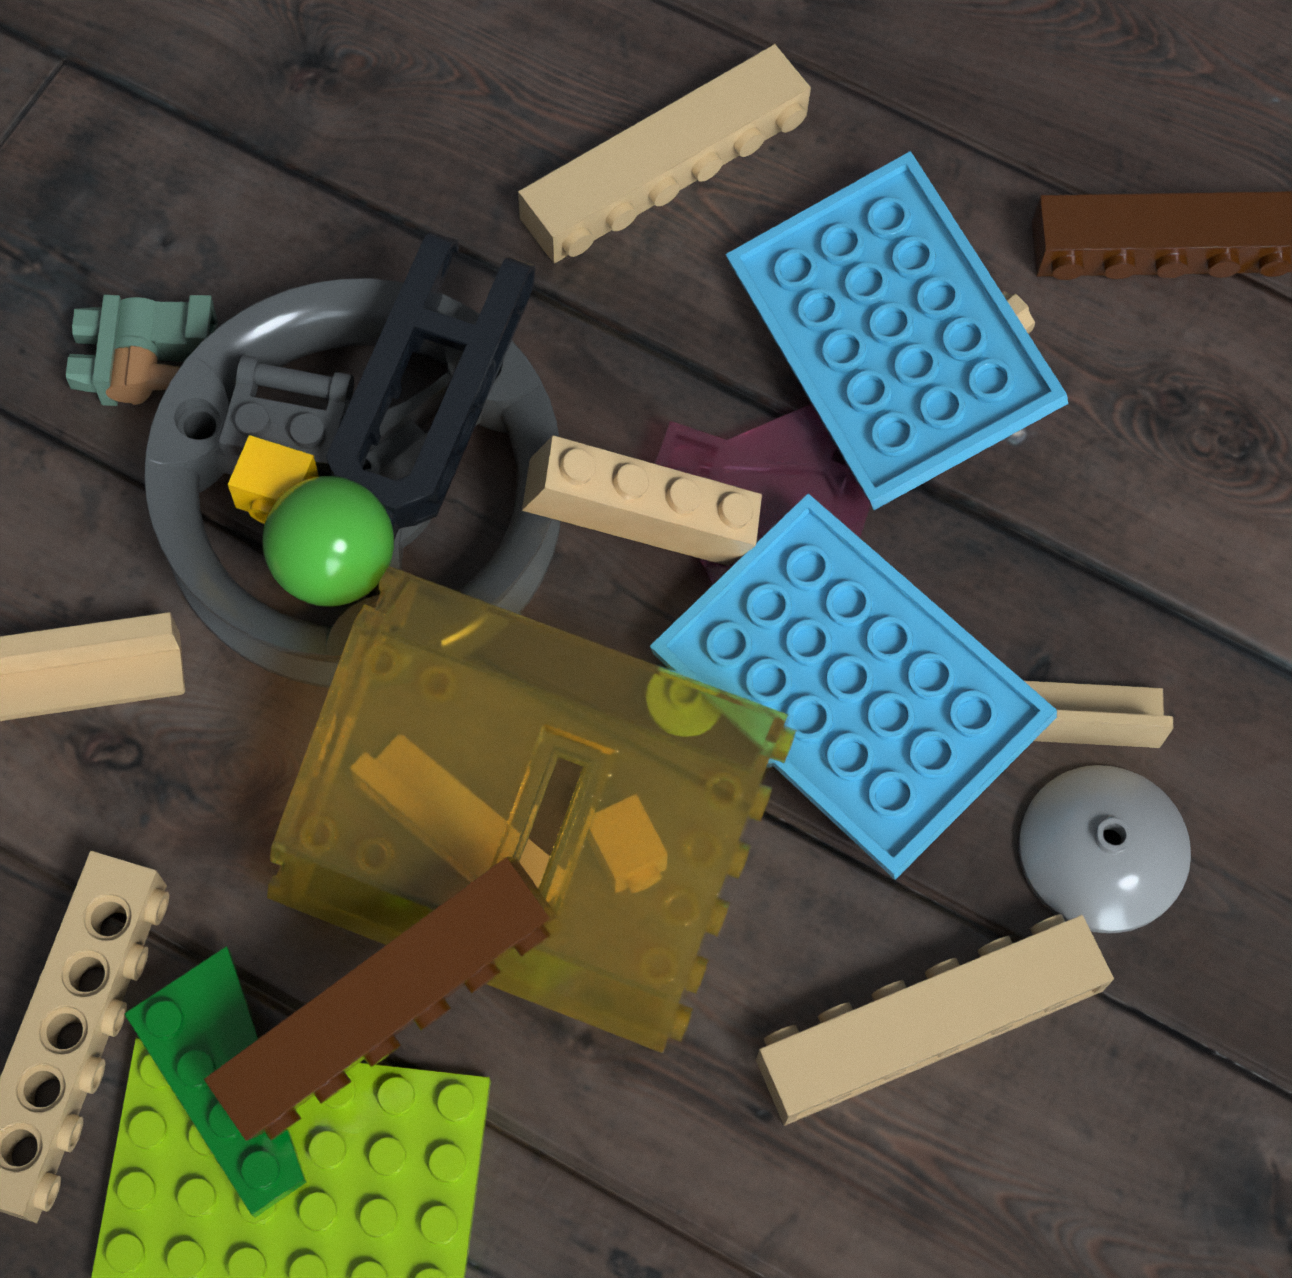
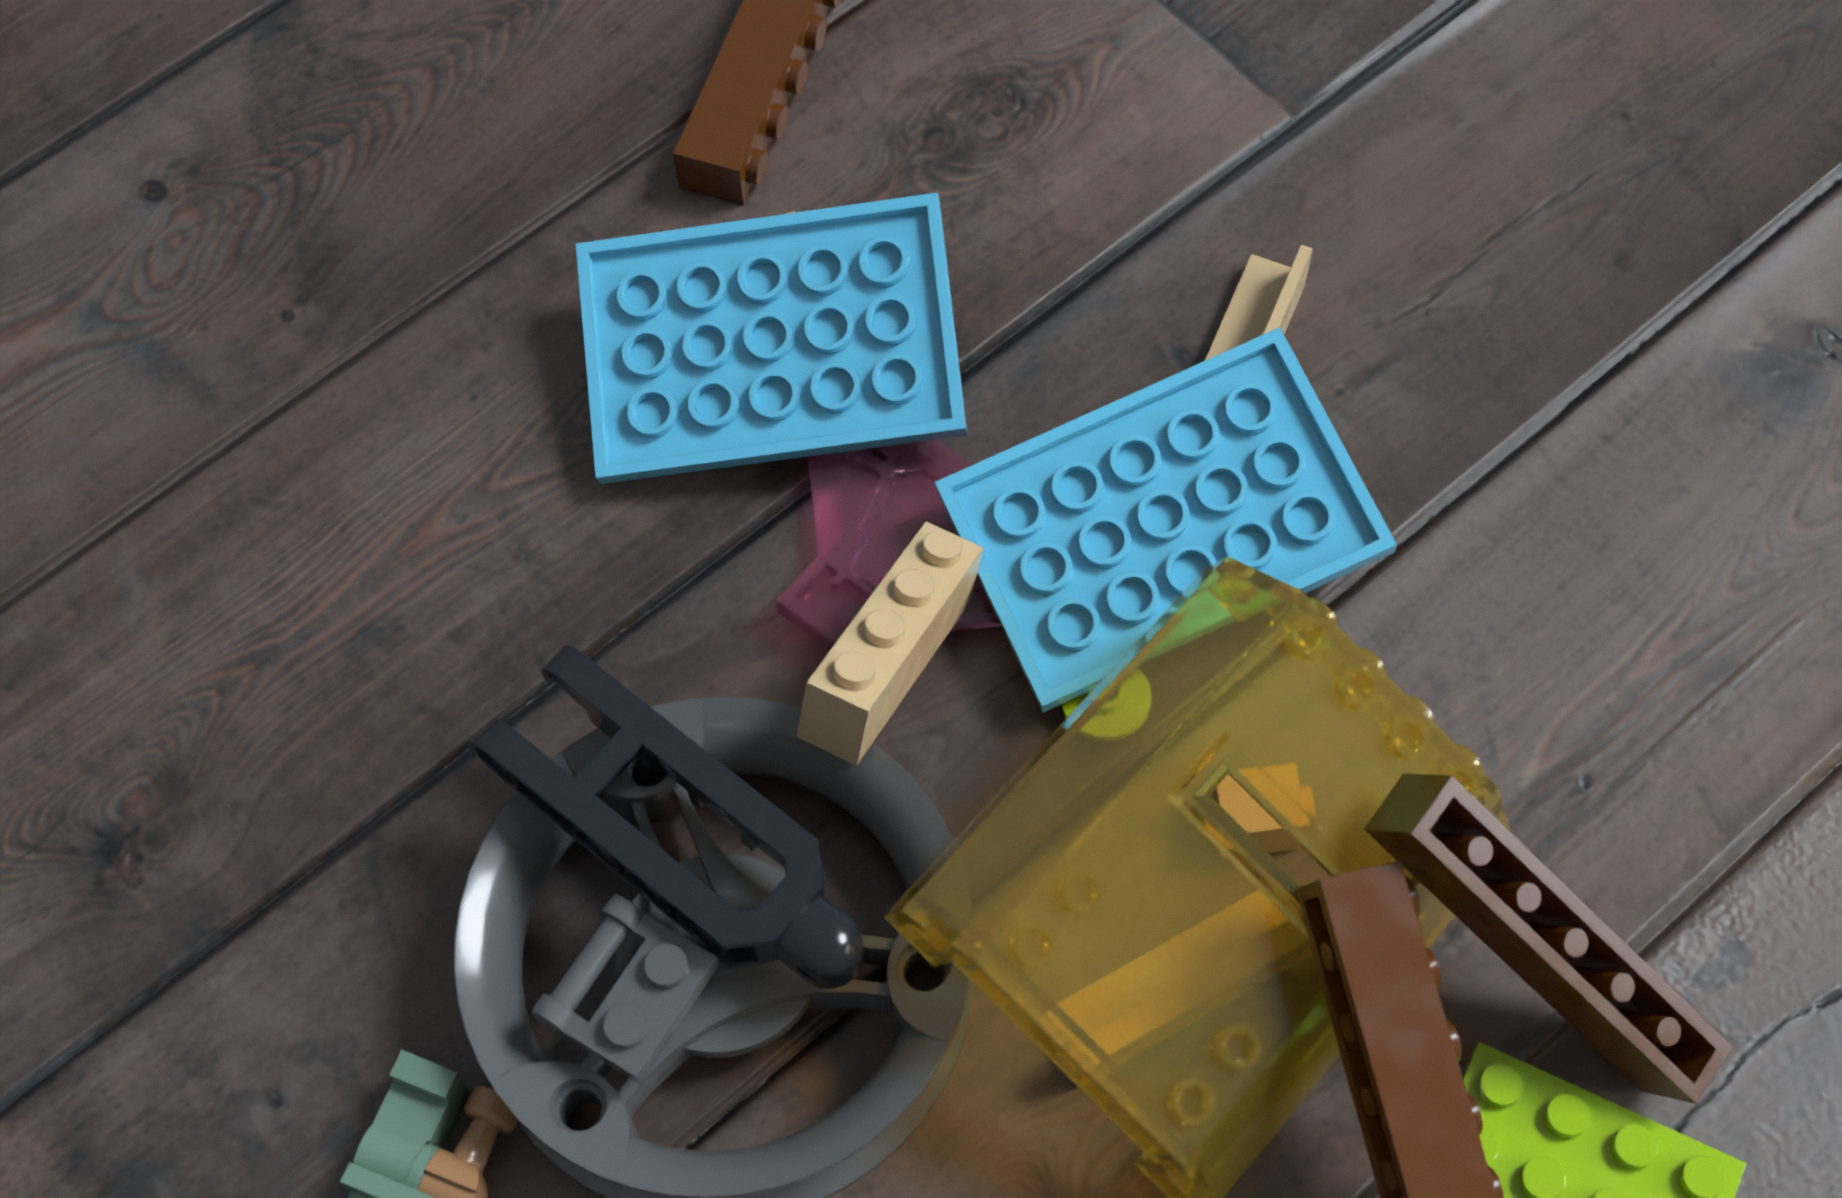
camera: 65 degrees left, 5 degrees down
yellow brick [228,435,319,524] -> none
bright green piece [262,476,394,607] -> none
tan brick [518,44,811,264] -> none
tan brick [756,914,1114,1126] -> none
light grey dish [1018,765,1191,933] -> none
none -> reddish brown brick [1364,773,1733,1104]

